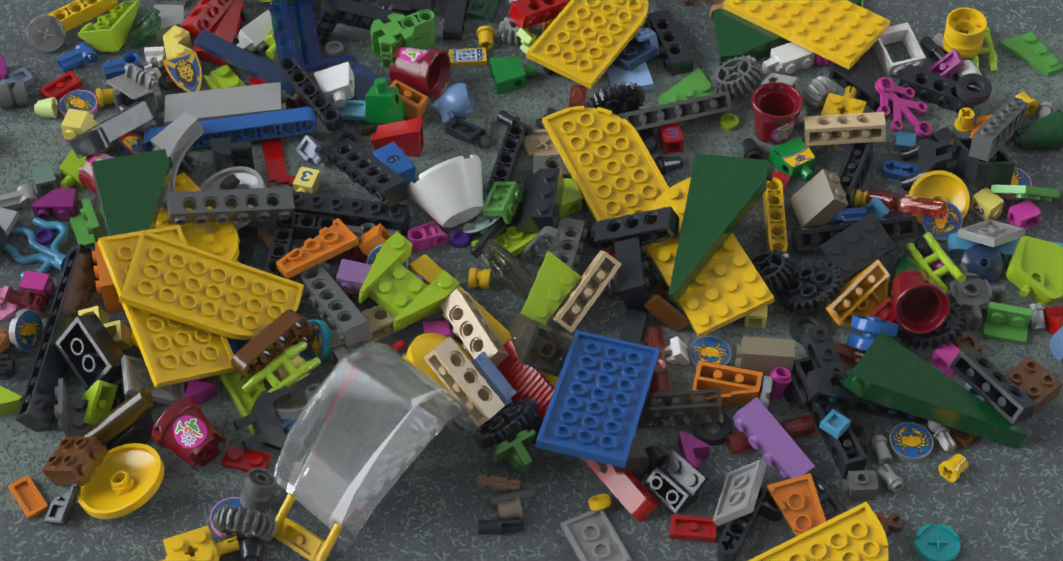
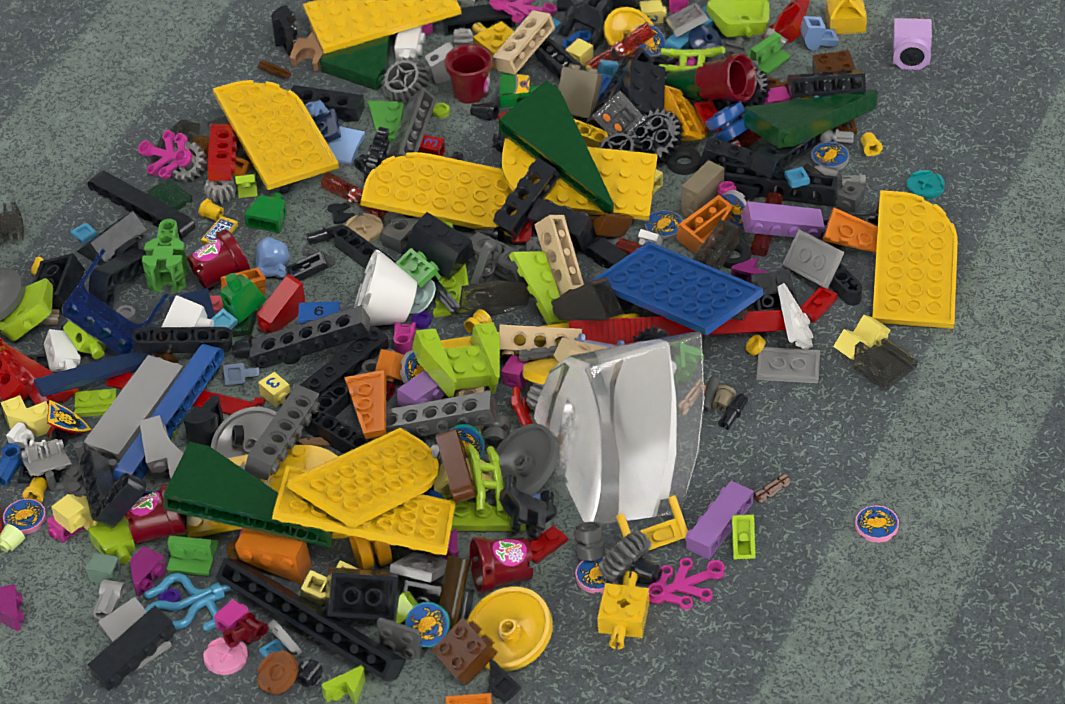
camera: 55 degrees left, 5 degrees down
none -> tile [405,602,450,647]
none -> dark grey axle [519,346,558,362]
none -> light yellow brick [565,38,593,66]
none -> clear tile [592,90,645,135]
none -> white wing [777,283,813,349]

